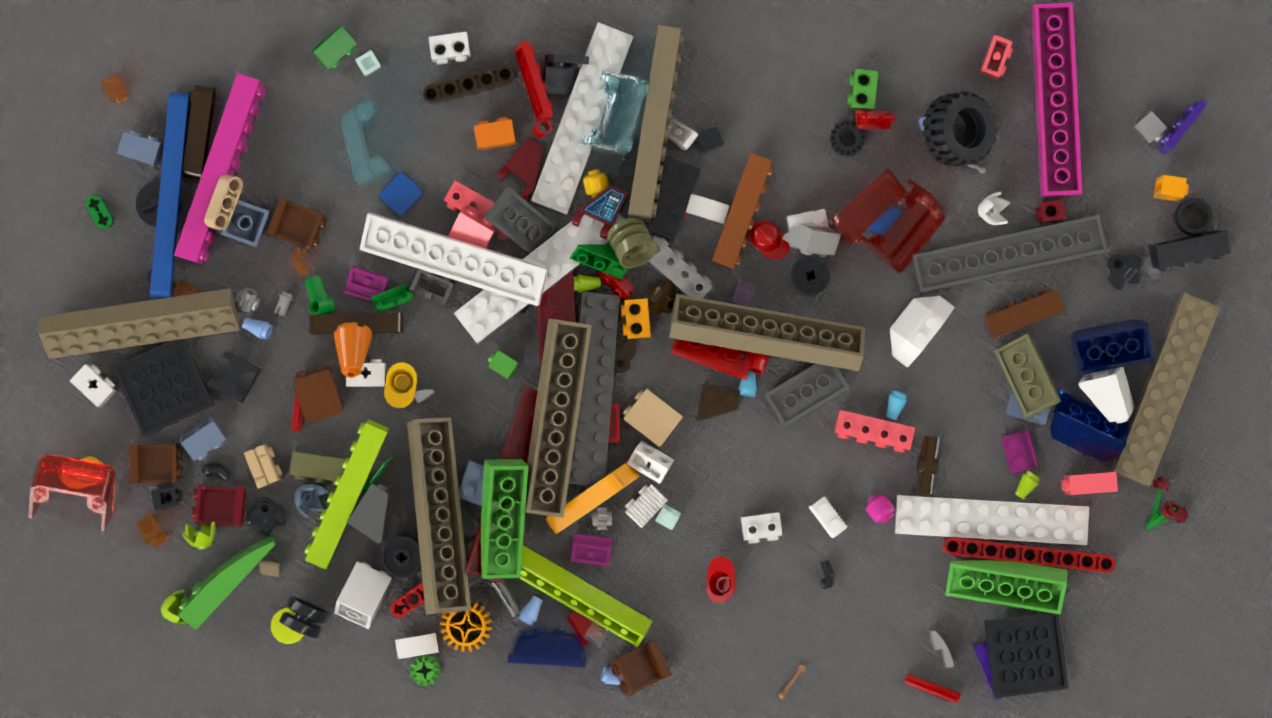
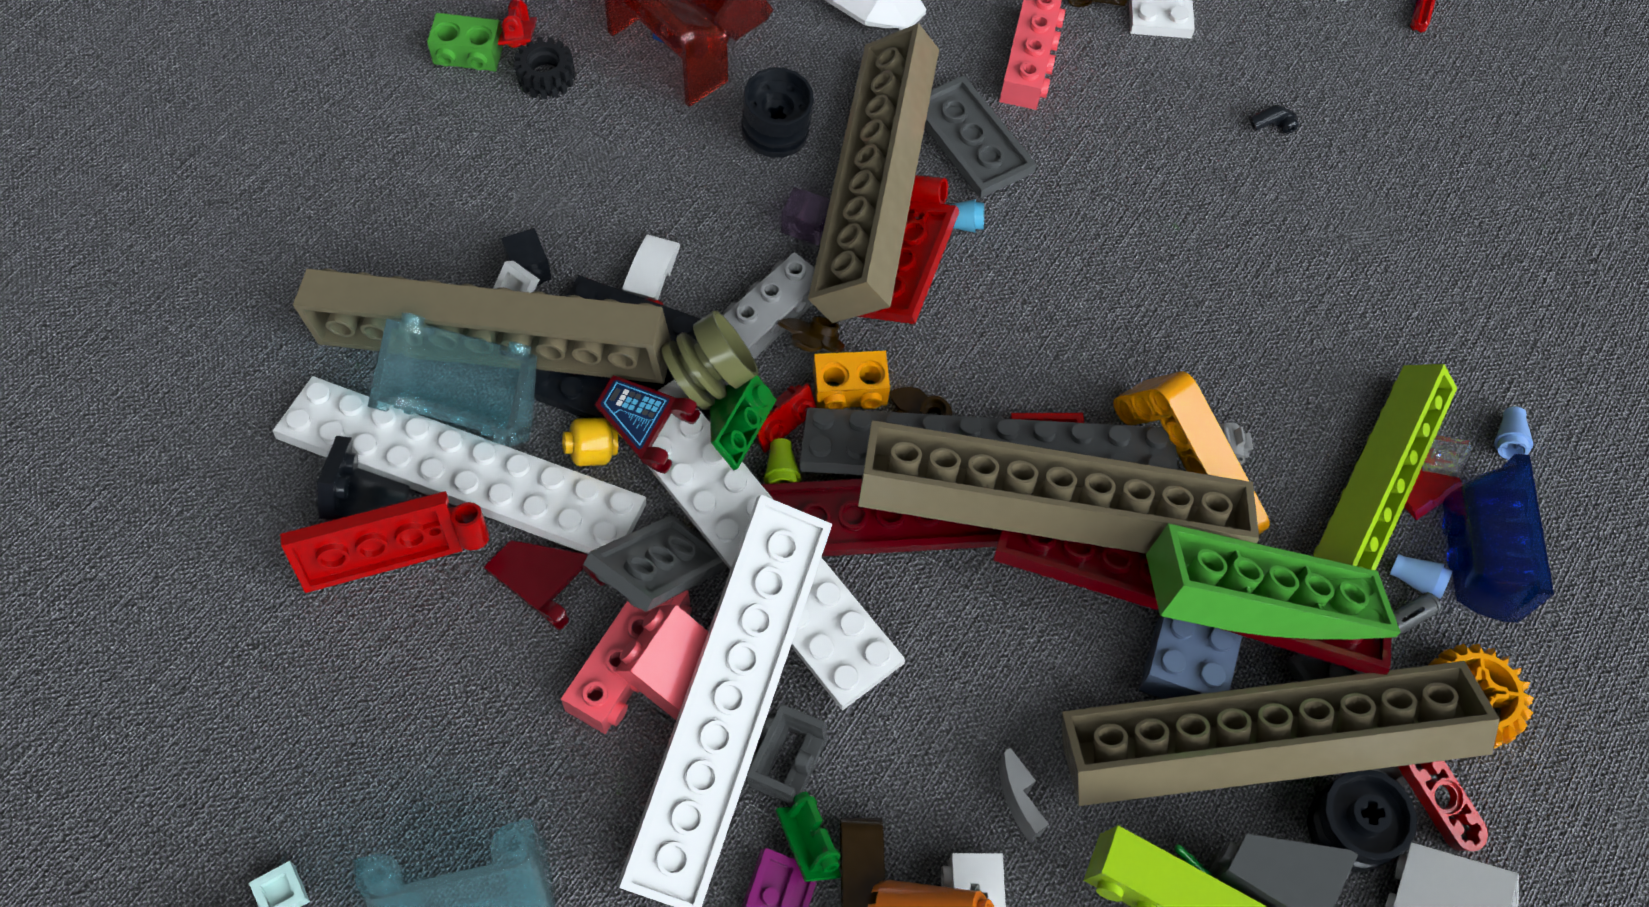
camera: 95 degrees left, 25 degrees down
blue piece [378,171,424,217] -> none
yellow piece [384,362,417,408] -> none
white slope [395,633,439,659] -> none
bright green gear [409,655,441,686] -> none
dark brown beam [423,65,515,105] -> none
white brick [429,32,471,65] -> none
orange brick [474,117,516,151] -> none
bright green brick [487,350,520,380] -> none
magenta plate [570,533,612,567] -> none
reddish brown panel [610,640,672,697] -> none
tan panel [623,389,683,447] -> none
white brick [625,484,668,528] -> none
white brick [627,441,674,483] -> none
light aqua brick [655,504,681,530] -> none
dark brown wing [696,384,740,421] -> none
red piece [706,556,737,603] -> none
dark orange brick [711,153,774,270] -> none
white brick [740,512,782,544] -> none
red piece [748,219,790,260] -> none
medium nougat hinge [779,665,805,699] -> none
light grey slope [783,224,841,257] -> none
white brick [786,209,829,231] -> none
white brick [809,497,847,538] -> none
dark pink head [866,495,895,524] -> none
medium azure cone [886,390,907,420] -> none

